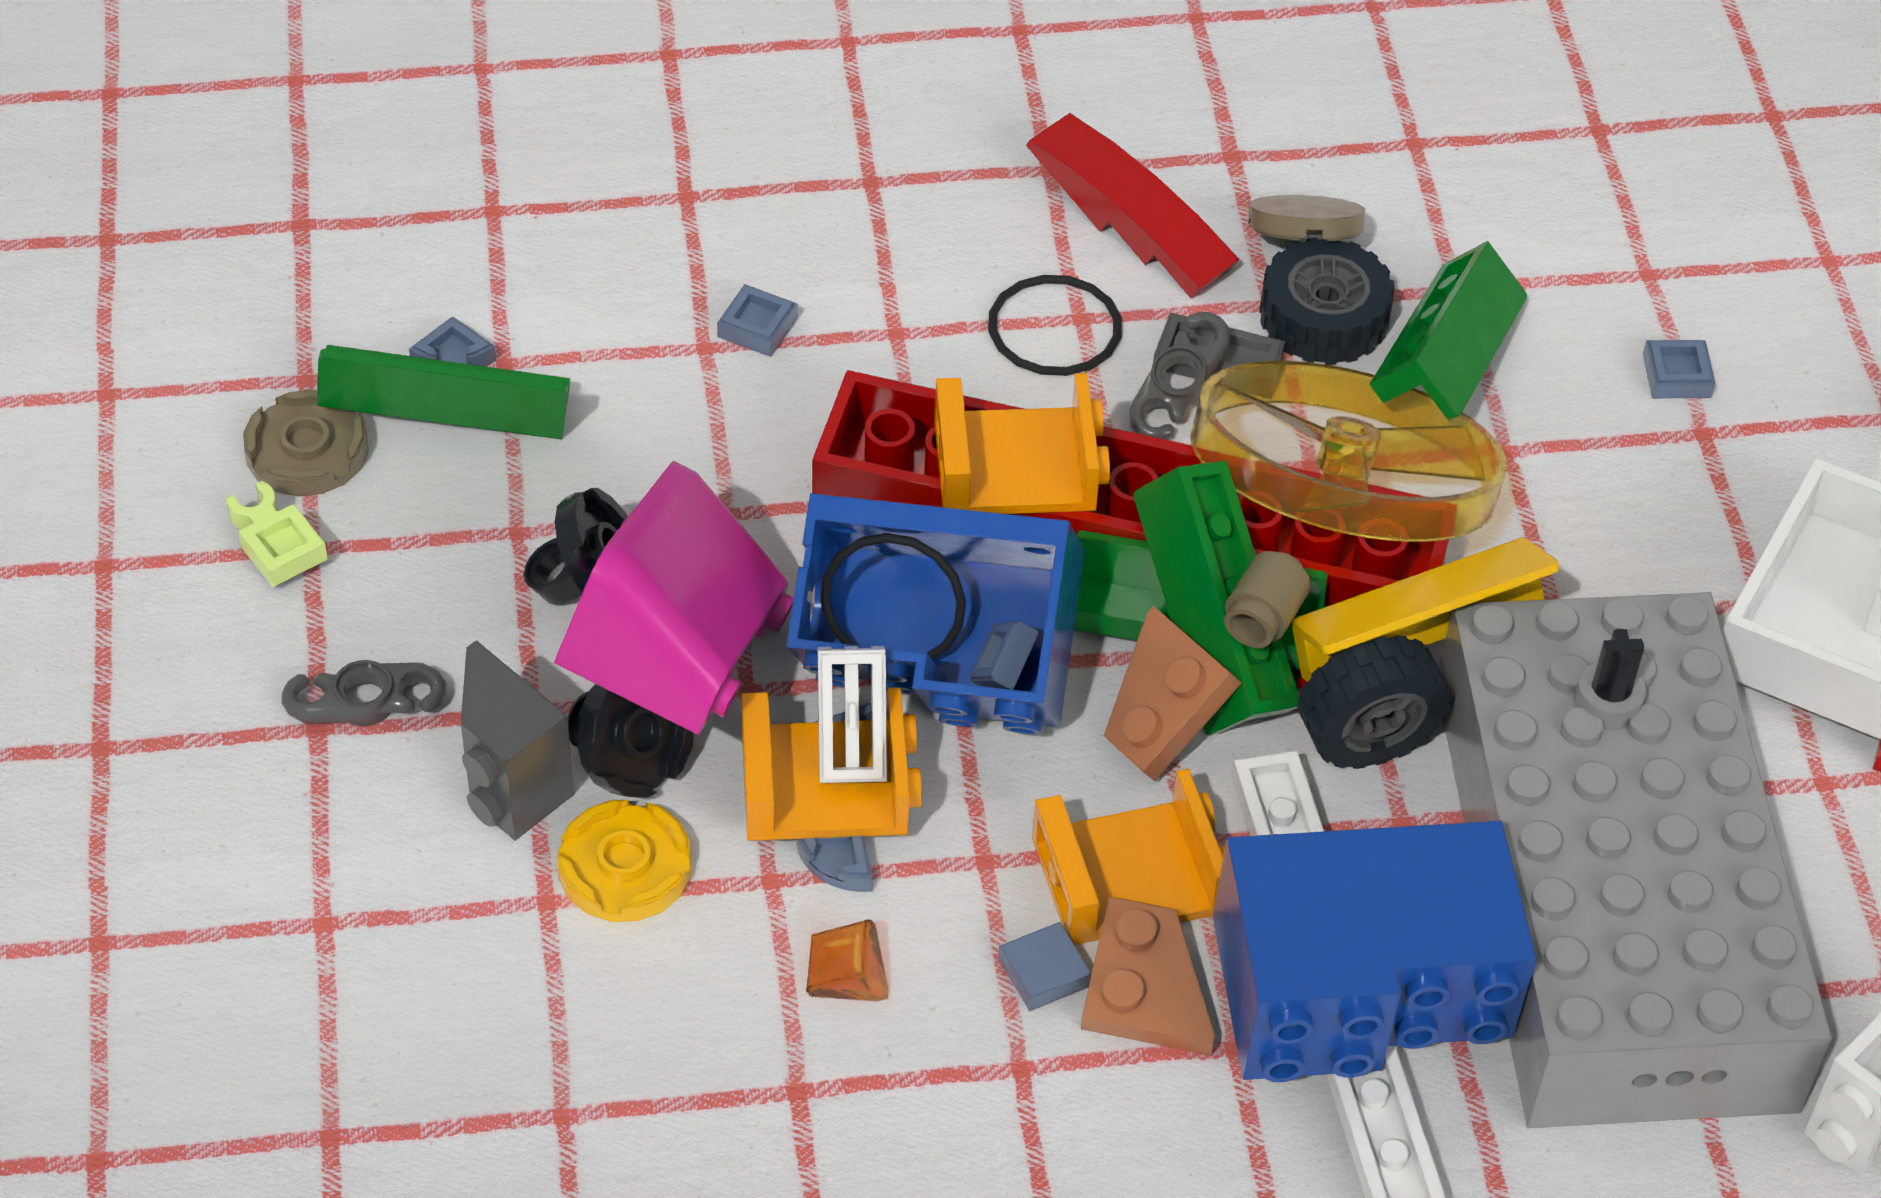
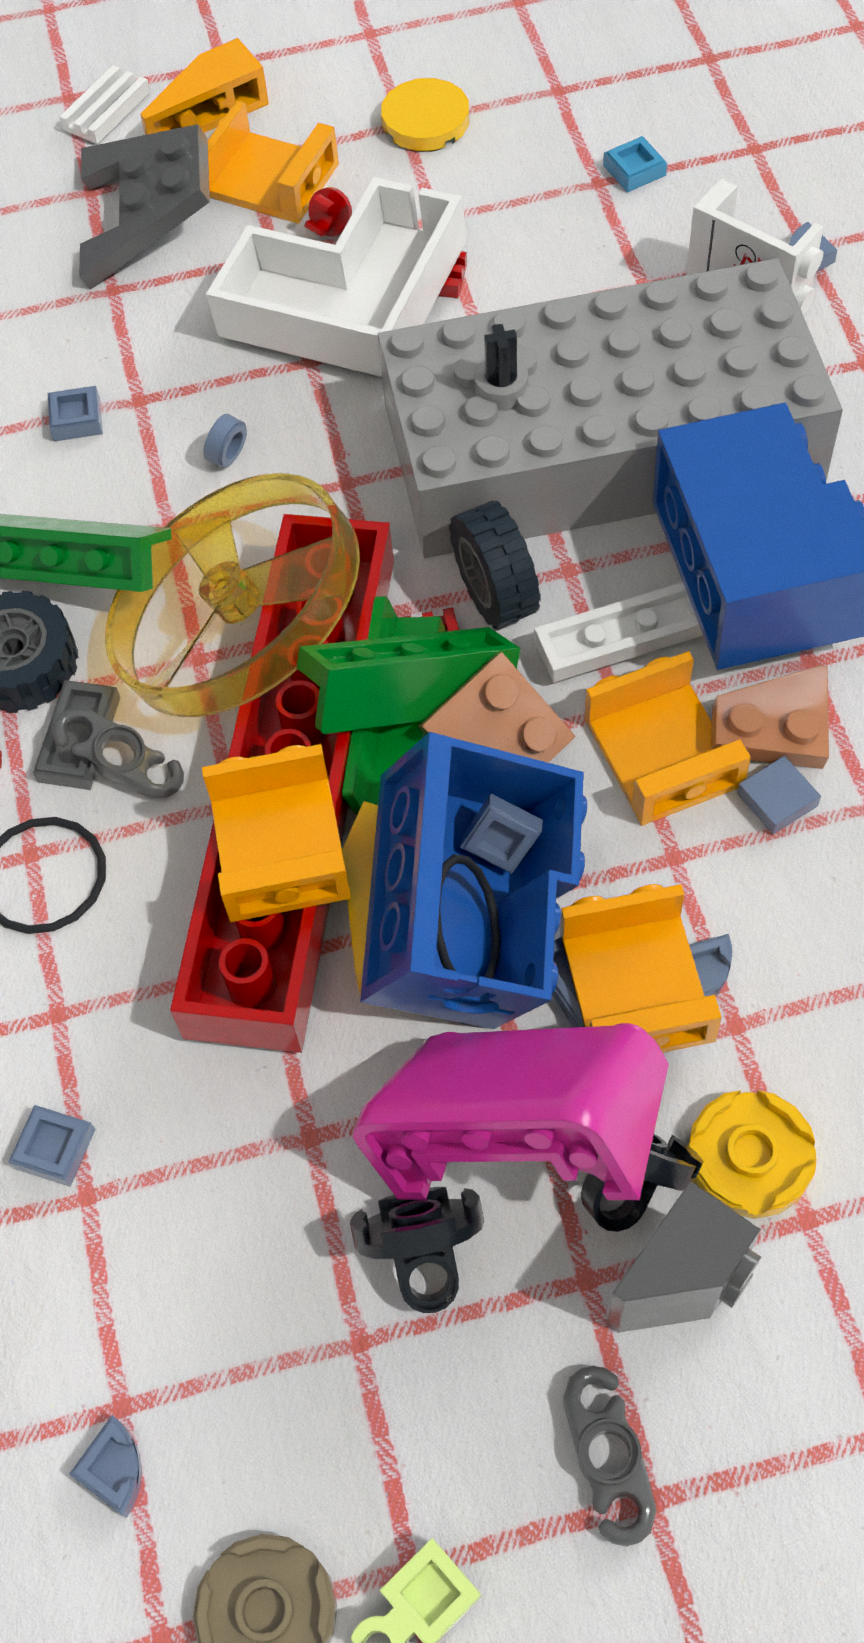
camera: 90 degrees left, 10 degrees up
green panel [317,345,571,440] -> none
clear orange slope [806,919,888,1001] -> none
white tile [817,646,887,783] -> none
dark tan brick [1224,551,1311,648] -> none
yellow panel [1291,536,1559,682] -> none
none -> sand blue tile [203,413,247,468]

